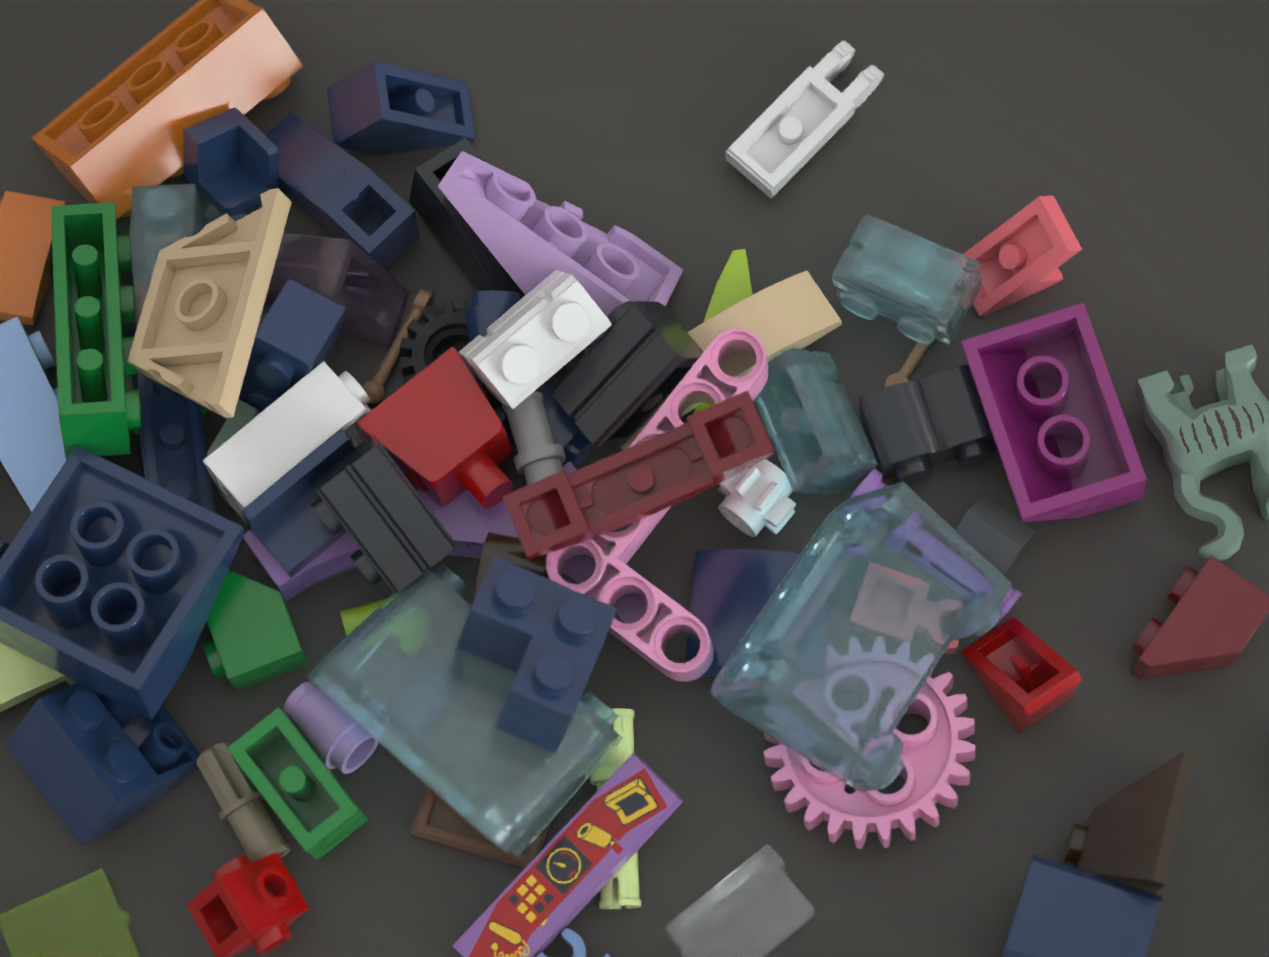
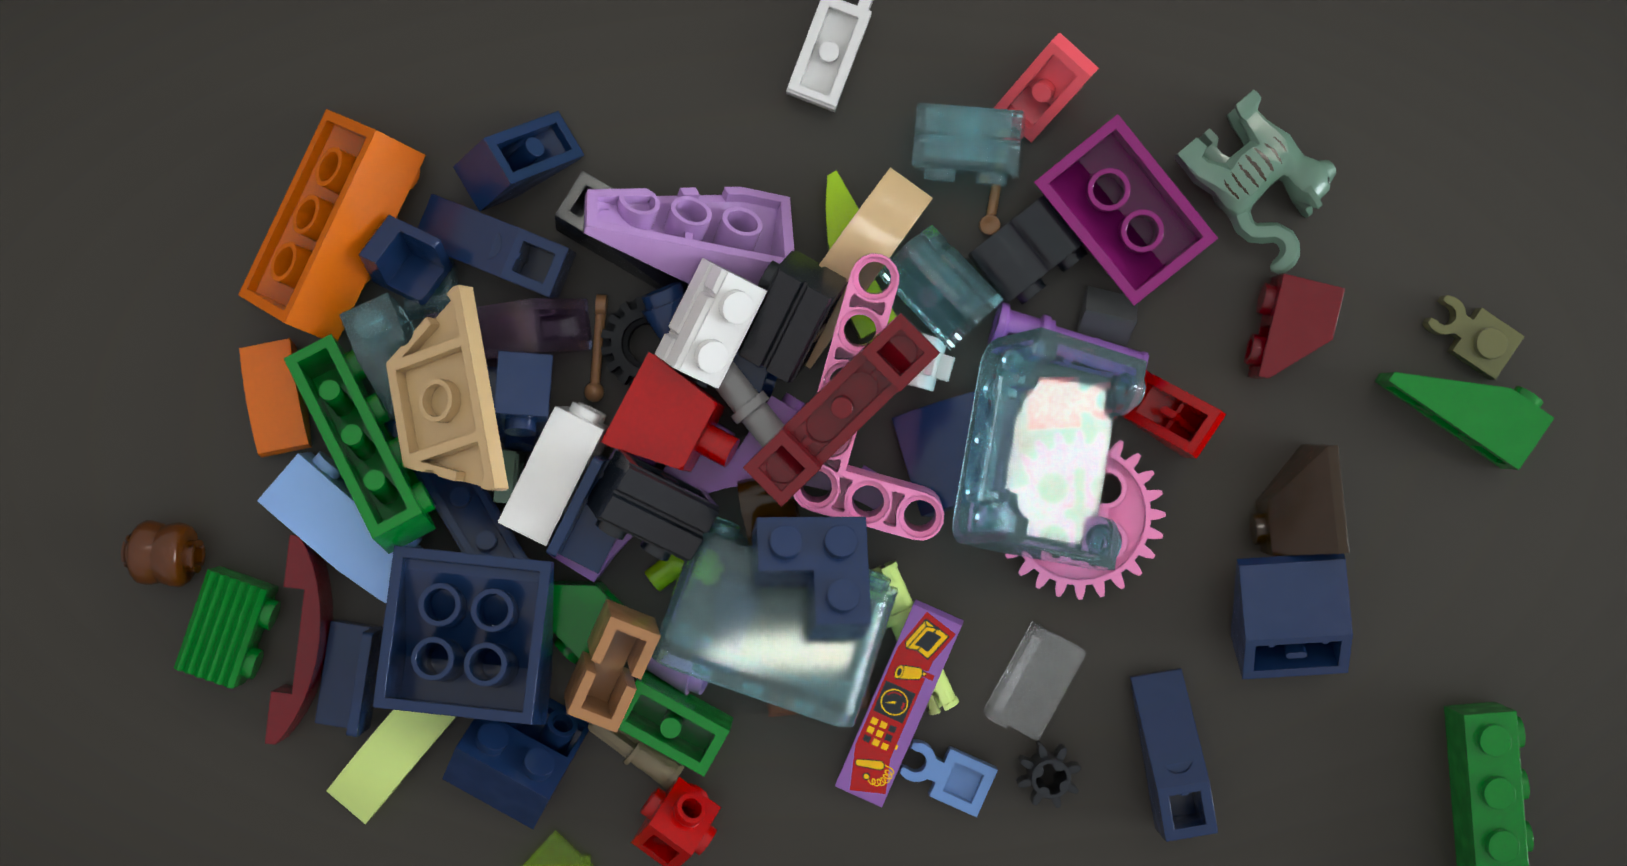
camera: 20 degrees left, 15 degrees up
none -> medium nougat piece [564,599,661,733]

